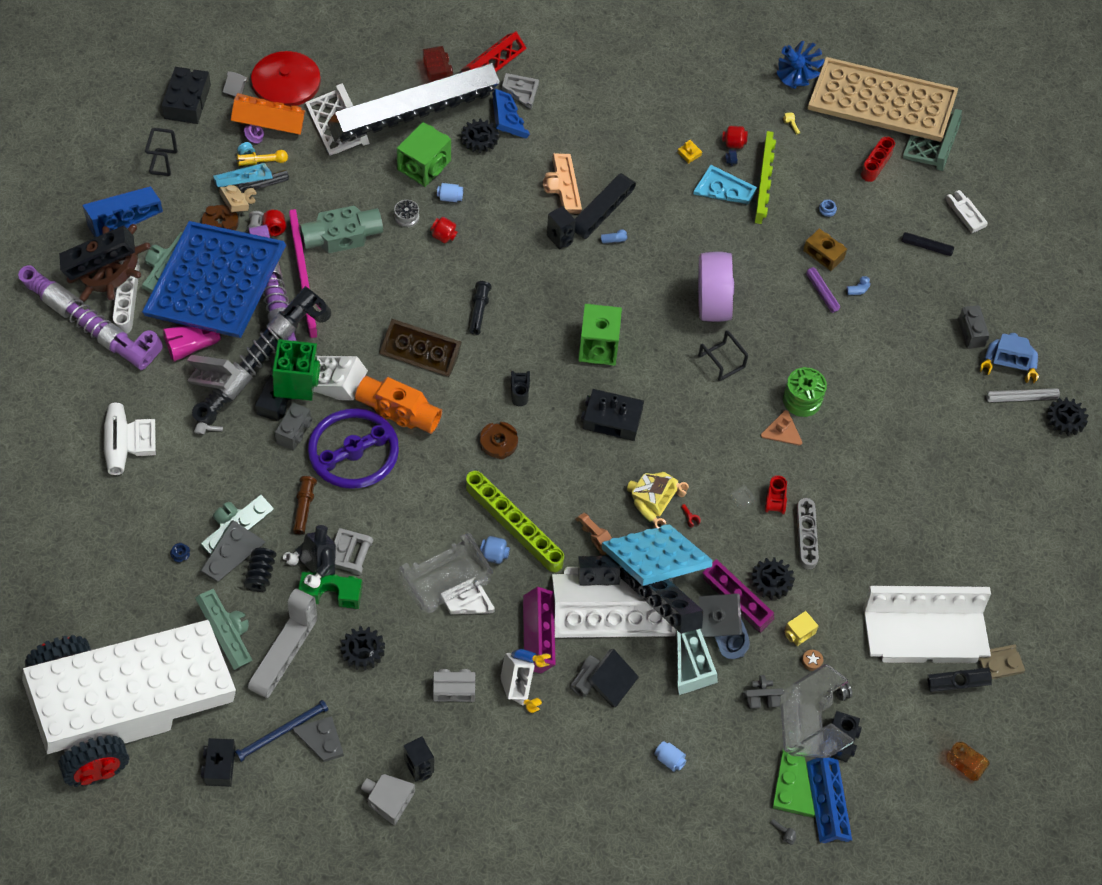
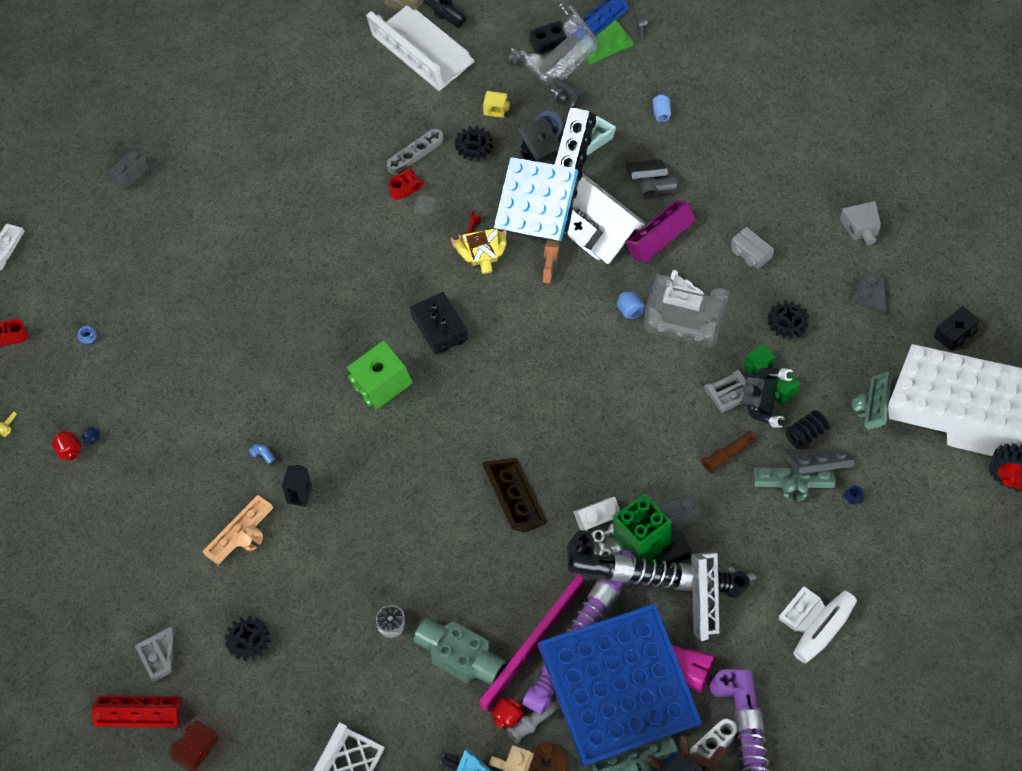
camera: 125 degrees left, 0 degrees up
dark blue bar [235,700,329,762] -> none
light grey beam [248,588,317,698] -> none
dark purple piece [308,409,399,489] -> none
brick [327,63,500,143] -> none
orange brick [355,376,442,434] -> none
bright green brick [397,122,451,187] -> none
black brick [403,736,434,782] -> none
red head [430,217,458,243] -> none
light blue brick [437,183,463,202] -> none
lime beam [466,471,564,573] -> none
black pin [469,281,492,335] -> none
reddish brown plate [480,422,518,460] -> none
blue wing [492,89,530,138] -> none
white torso [501,649,551,713] -> none
black piece [511,371,530,407] -> none
black beam [574,173,636,239] -> none
yellow tile [677,140,702,164] -> none
medium azure wing [693,165,757,204] -> none
lavender wheel [698,252,734,322] -> none
black piece [698,330,748,381] -> none
magenta brick [702,559,774,633] -> none
lime plate [755,131,776,224] -> none
nougat piece [761,410,802,446] -> none
bright green wheel [783,367,827,417] -> none
medium nougat tile [802,650,823,671] -> none
pearl gold brick [803,228,847,271] -> none
medium lavender axle [806,267,840,313] -> none
medium blue arm [846,276,870,295] -> none
black axle [902,232,954,256] -> none
medium blue torso [980,333,1039,384] -> none
light grey axle [986,388,1060,402] -> none
black gear [1046,397,1089,436] -> none

